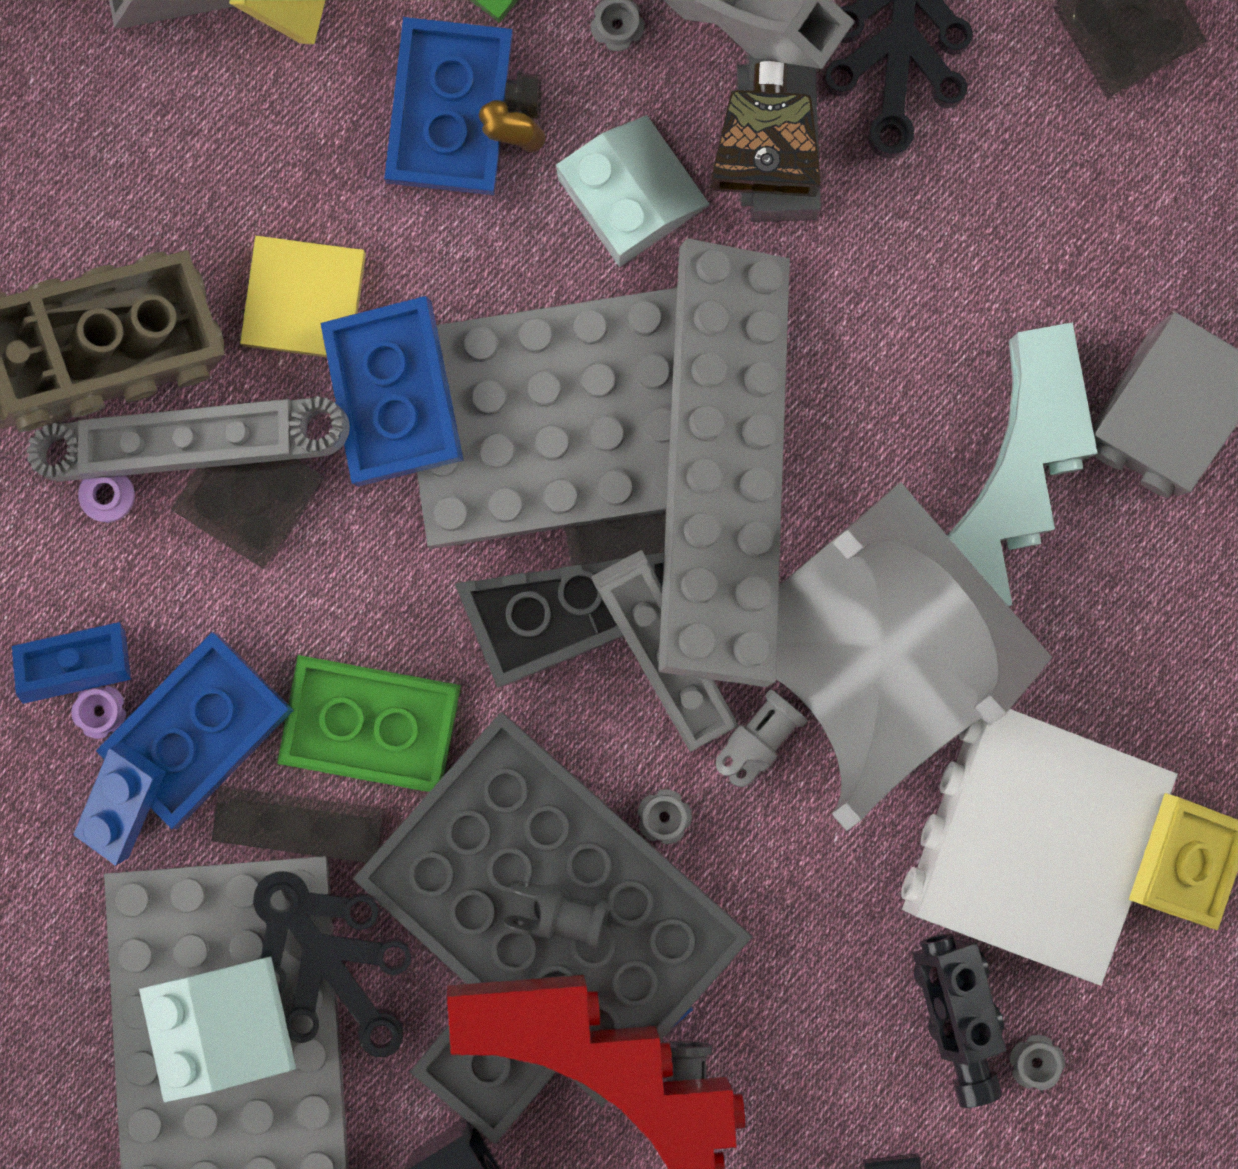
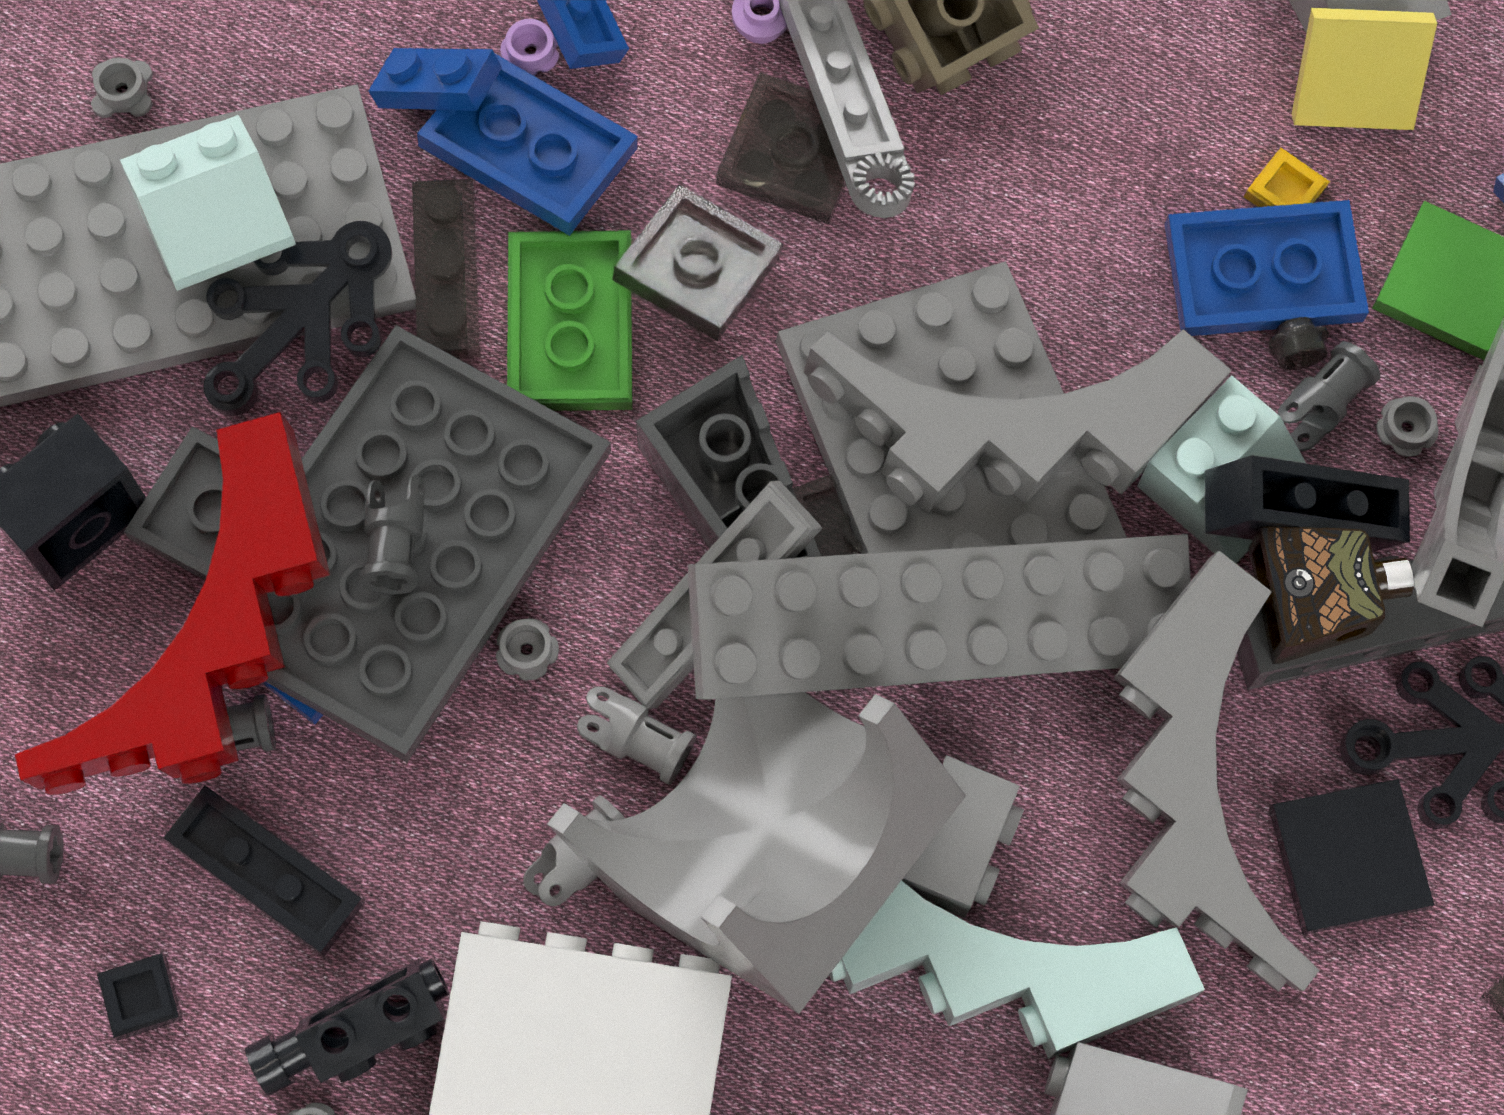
camera: 75 degrees right, 15 degrees down
light yellow tile [240,236,366,357] -> none
blue plate [320,296,464,487] -> none
pearl gold arm [479,100,545,153] -> none
none -> light grey plate [91,57,153,118]
none -> black plate [163,785,365,956]
none -> light grey piece [523,795,625,906]
none -> clear smoke plate [612,184,783,341]
none -> light grey arch [804,329,1232,514]
none -> light grey brick [902,755,1024,918]
none -> light grey arch [1113,551,1320,992]
none -> black brick [1205,455,1410,552]
none -> yellow tile [1244,147,1330,207]
none -> black tile [1269,779,1434,935]
none -> dark grey piece [1278,341,1381,451]

